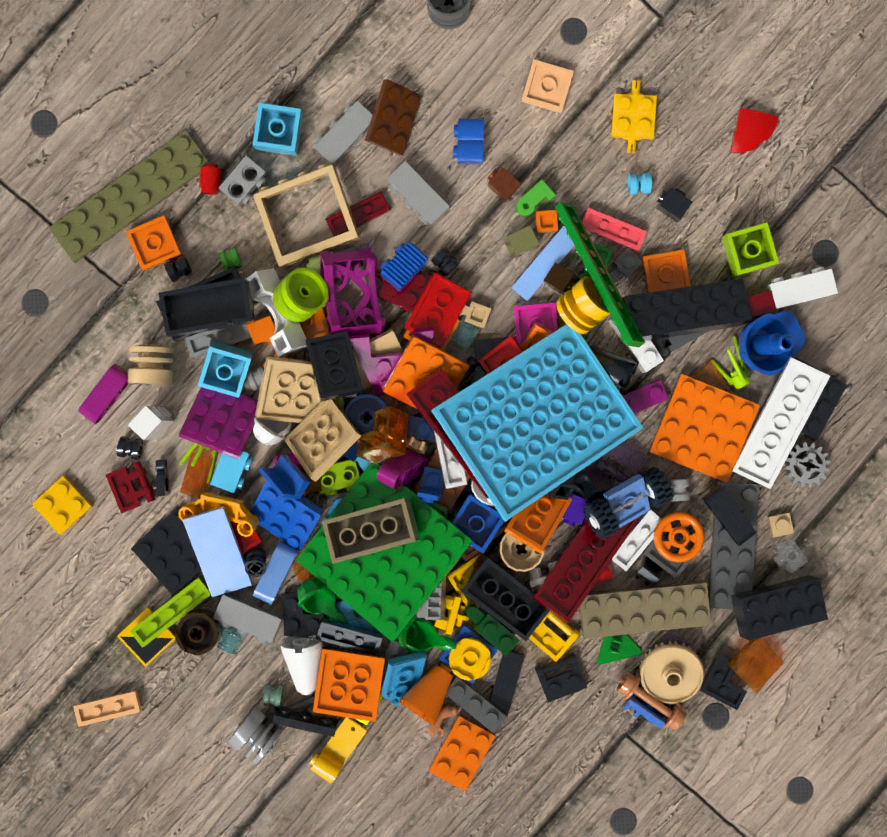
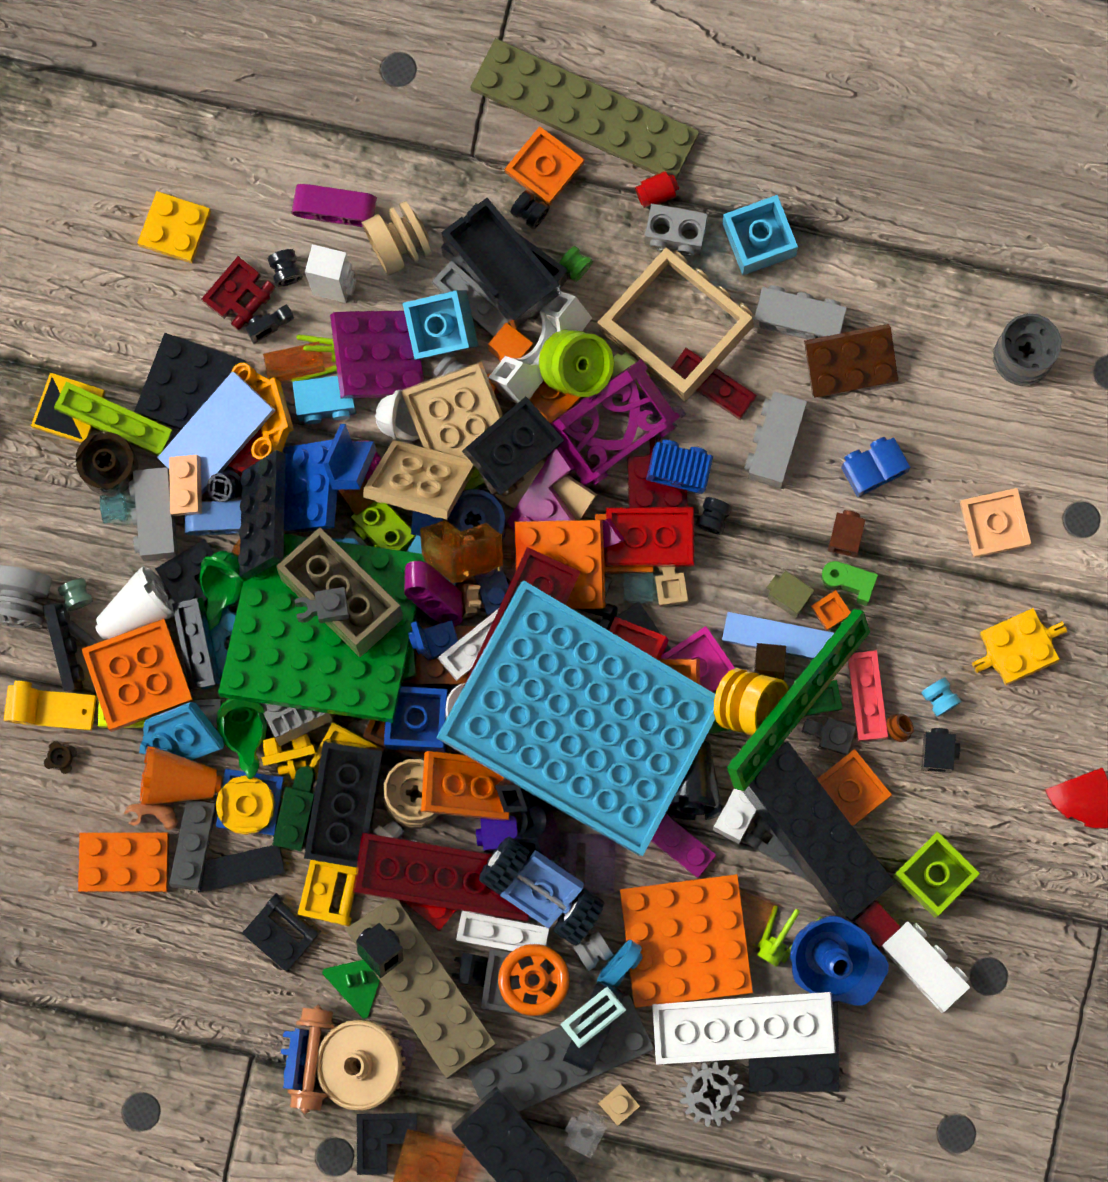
camera: 65 degrees right, 10 degrees down
none -> dark brown plate [44,741,77,774]
none -> light nougat plate [169,455,202,516]
none -> black plate [238,450,286,579]
none -> dark grey plate [295,587,349,623]
none -> black brick [356,923,404,978]
none -> light aqua tile [560,986,626,1048]
none -> dark azure plate [597,940,643,988]
none -> dark orange plate [886,714,914,742]

